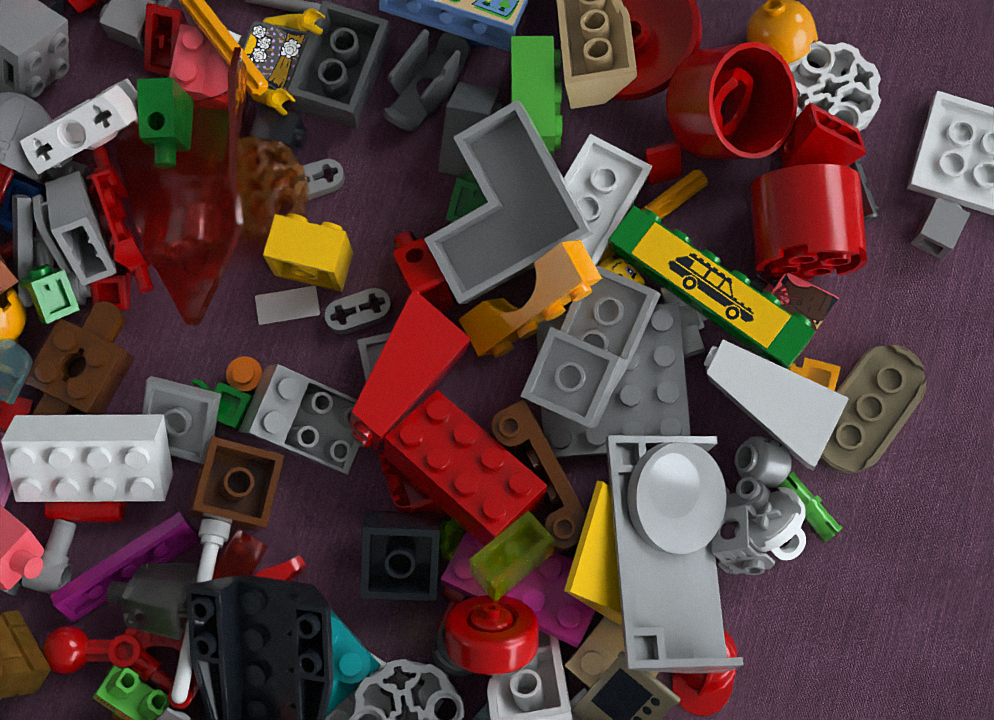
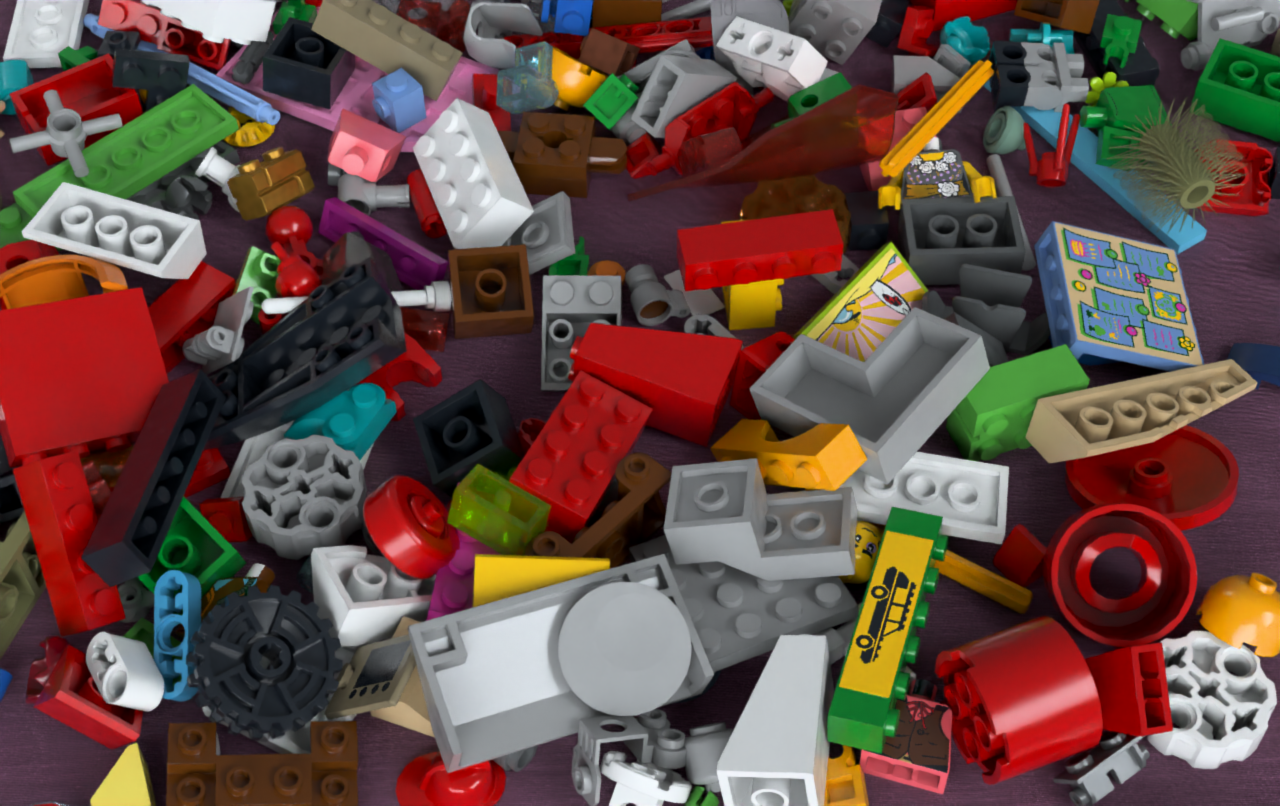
camera: 70 degrees right, 25 degrees down
none -> red piece [271,242,321,298]
none -> light grey piece [625,264,690,326]
none -> red brick [677,209,844,292]
none -> tile [793,242,928,362]

